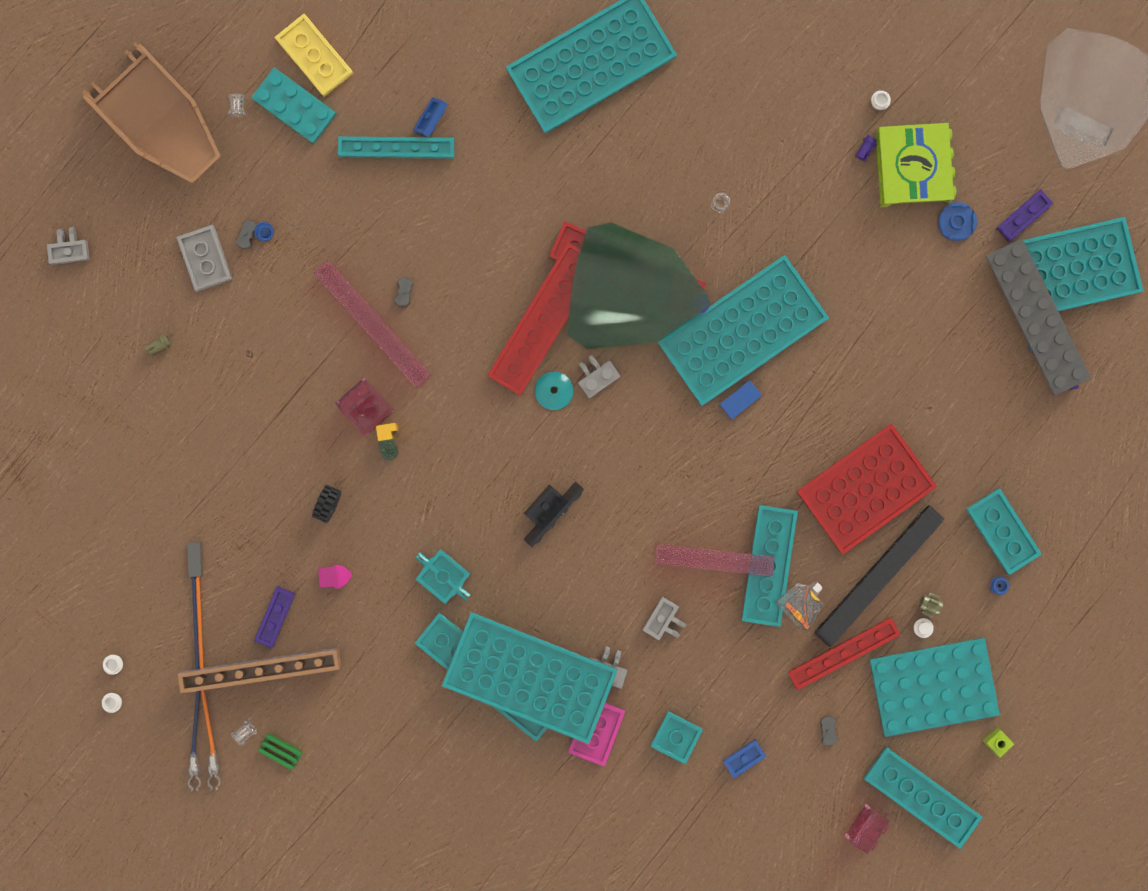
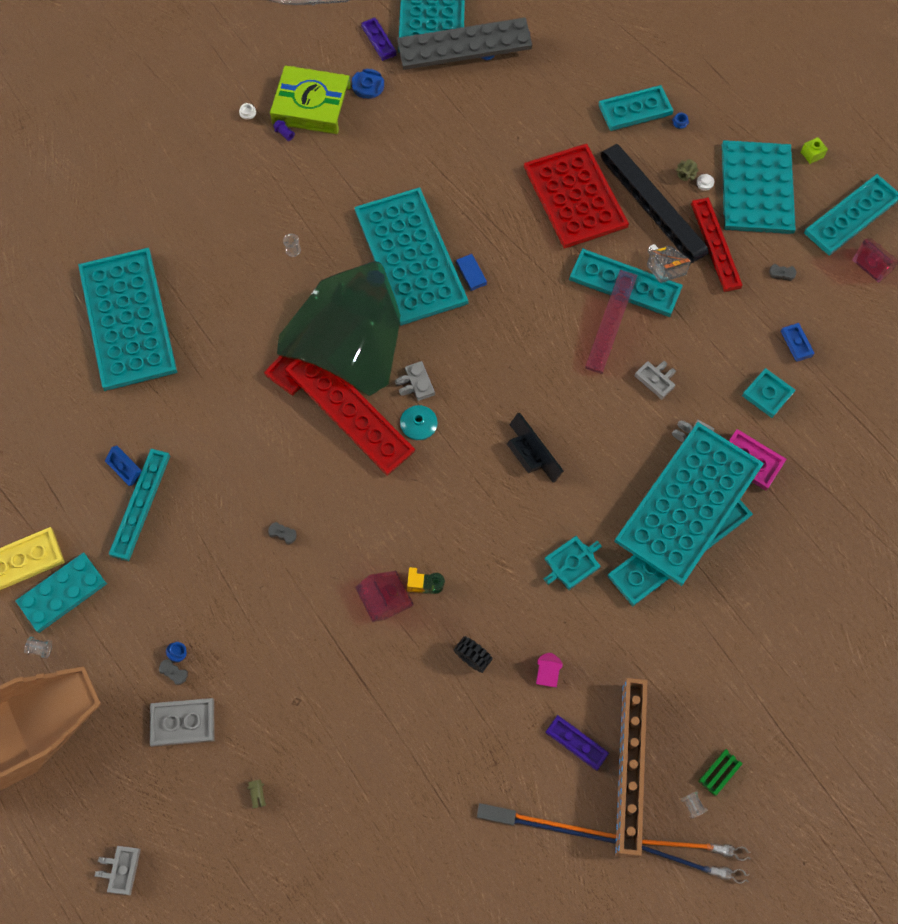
camera: 70 degrees left, 20 degrees down
clear pink plate [313,260,431,388] -> none

